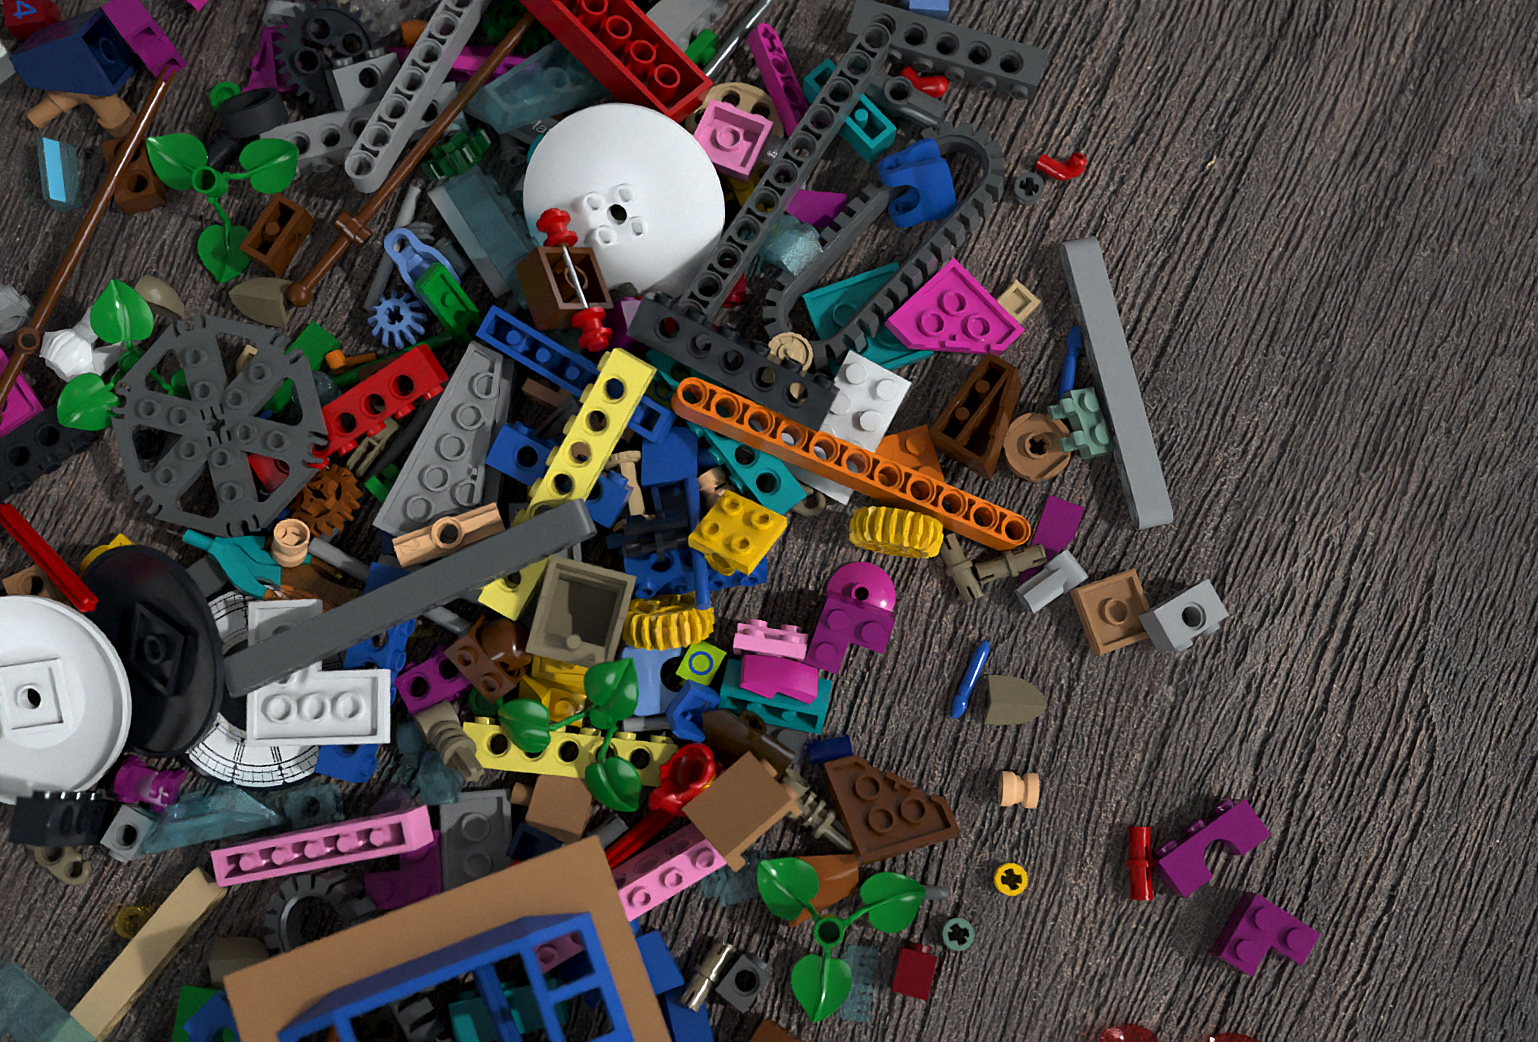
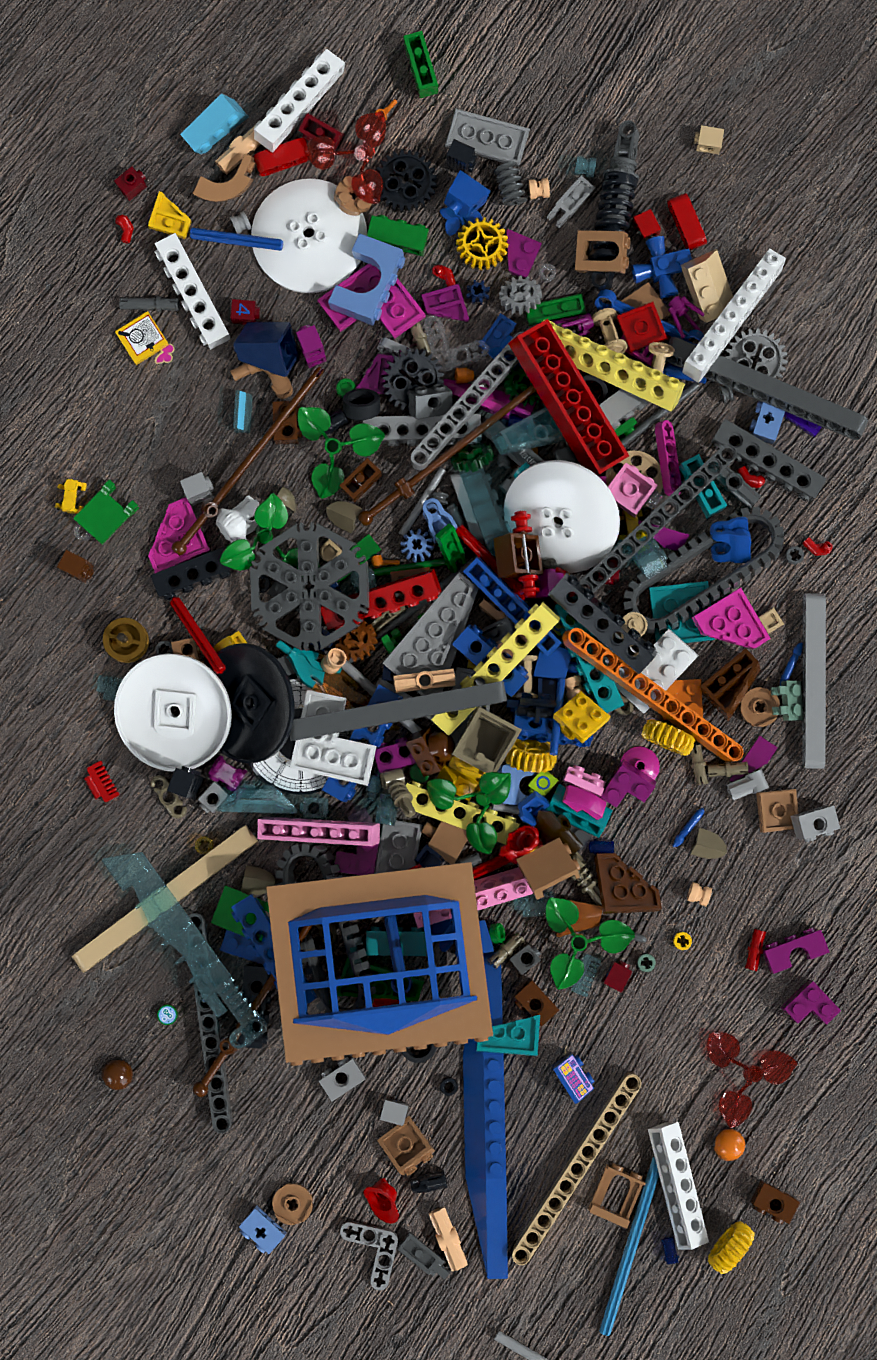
camera: 15 degrees right, 5 degrees up
none -> red axle [456,525,526,600]
none -> green tile [489,923,505,944]

